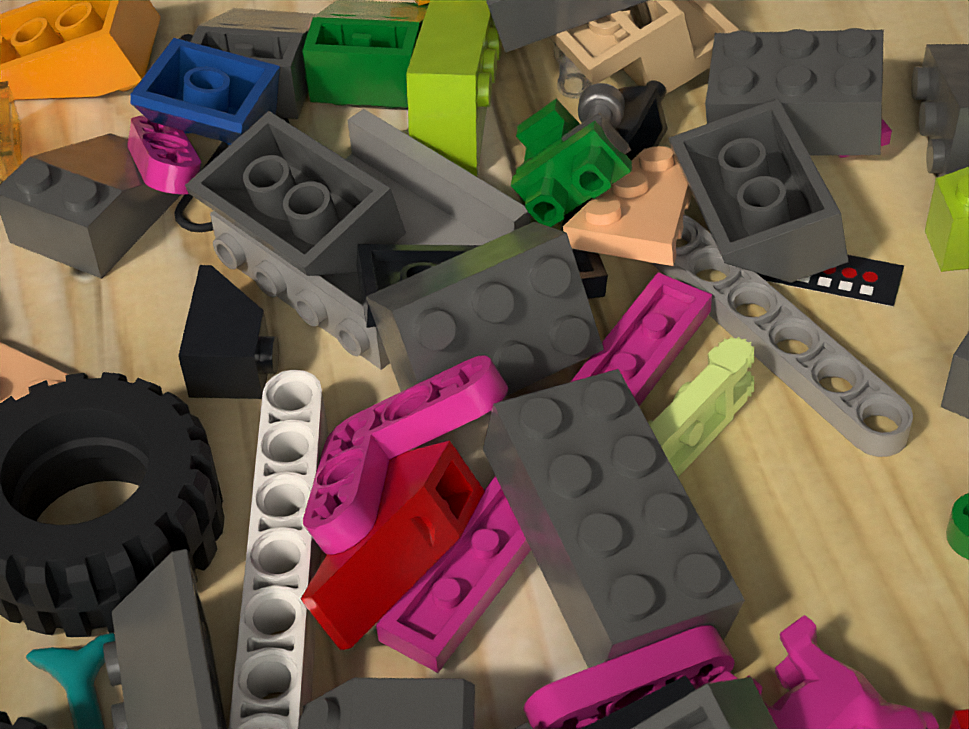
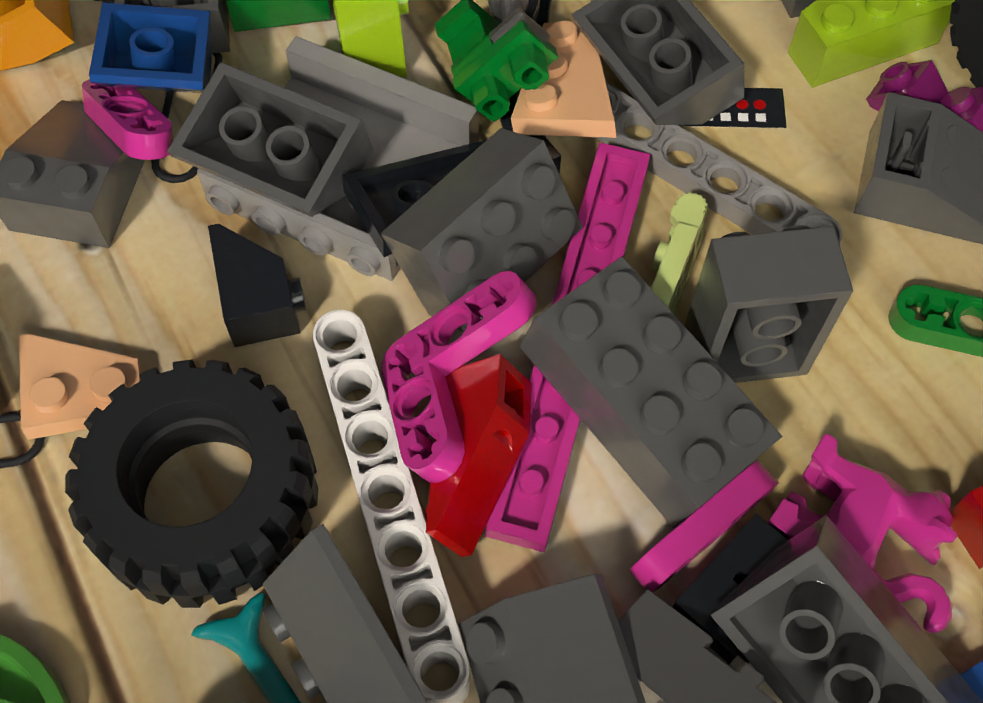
camera: 20 degrees left, 15 degrees up
none -> dark grey brick [684,225,853,383]

